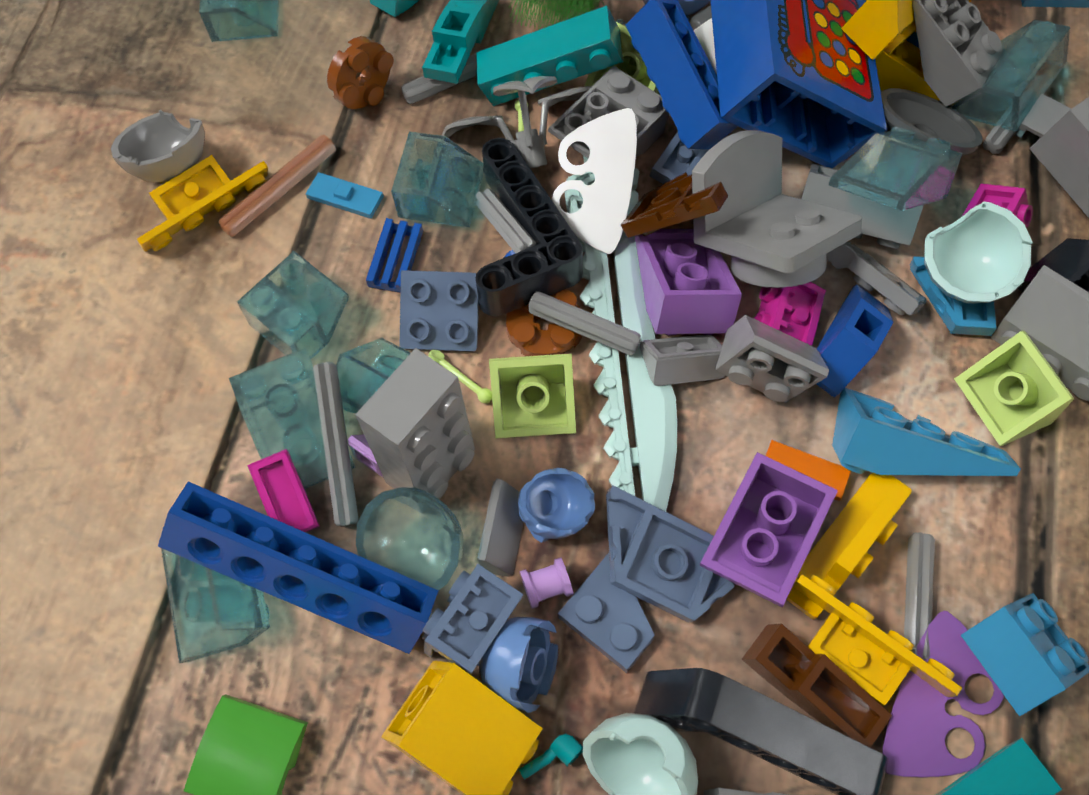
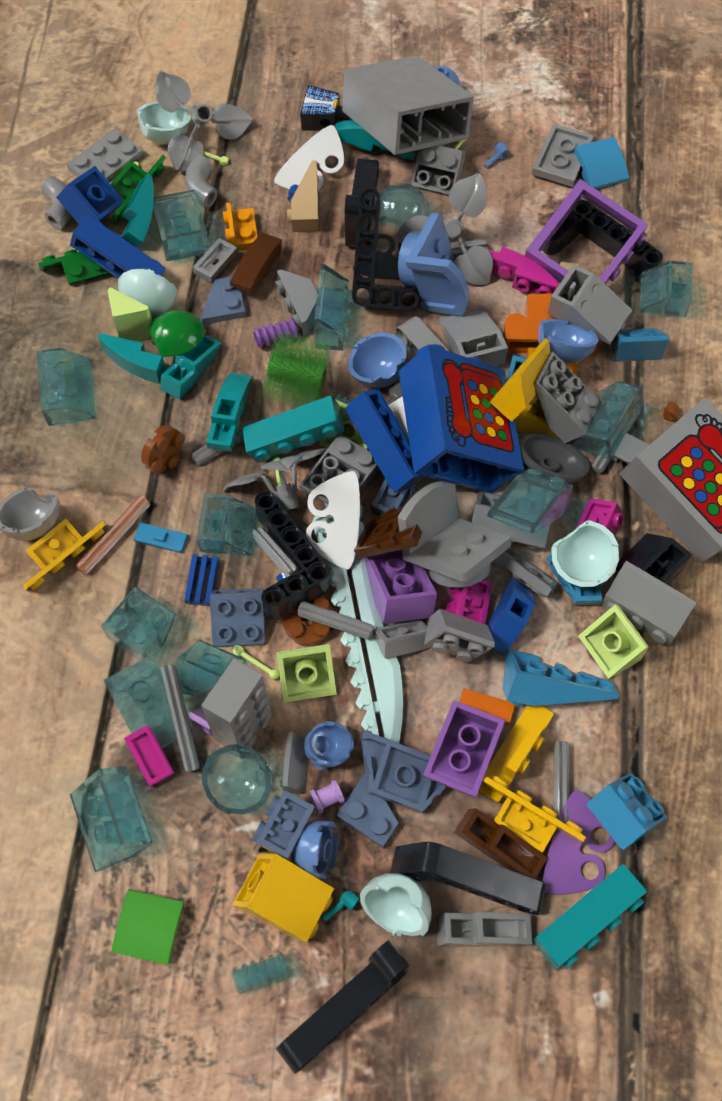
camera: 10 degrees left, 0 degrees up
blue brick [158,481,439,654] -> none

